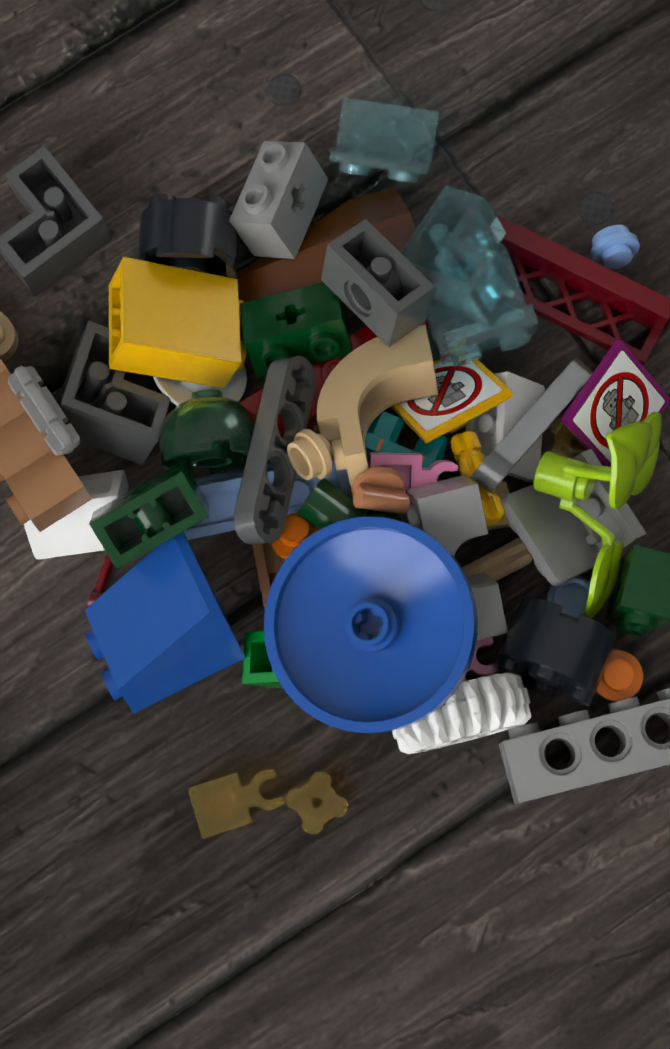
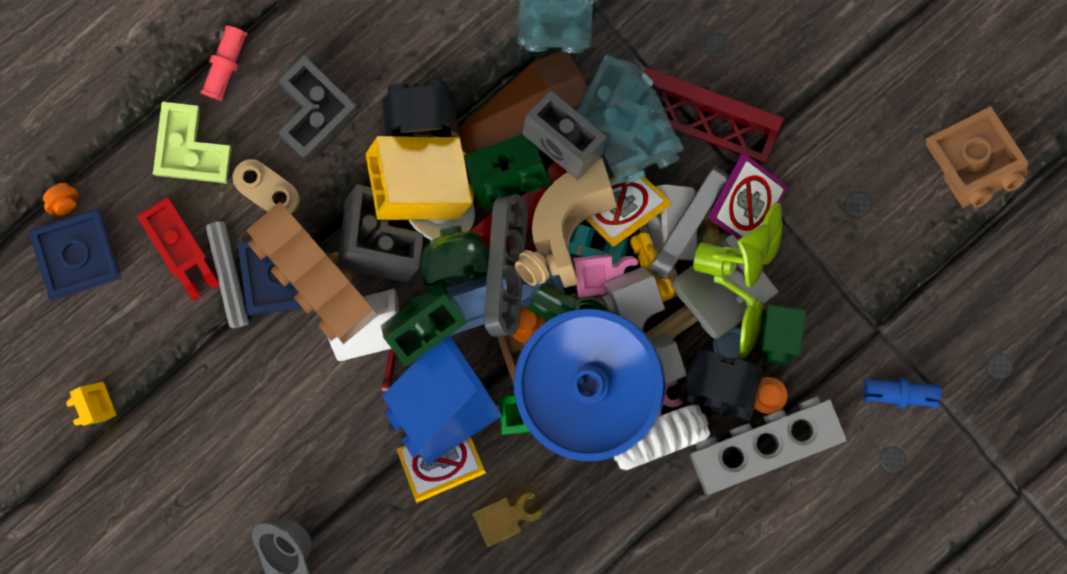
camera: 10 degrees left, 5 degrees up
light grey axle [8,366,80,456] -> none
light grey brick [229,141,328,259] -> none
clear yellow plate [286,772,347,834] -> none
nougat plate [351,467,410,515] -> none
light blue plate [590,225,640,269] -> none
none -> piece [396,437,486,503]

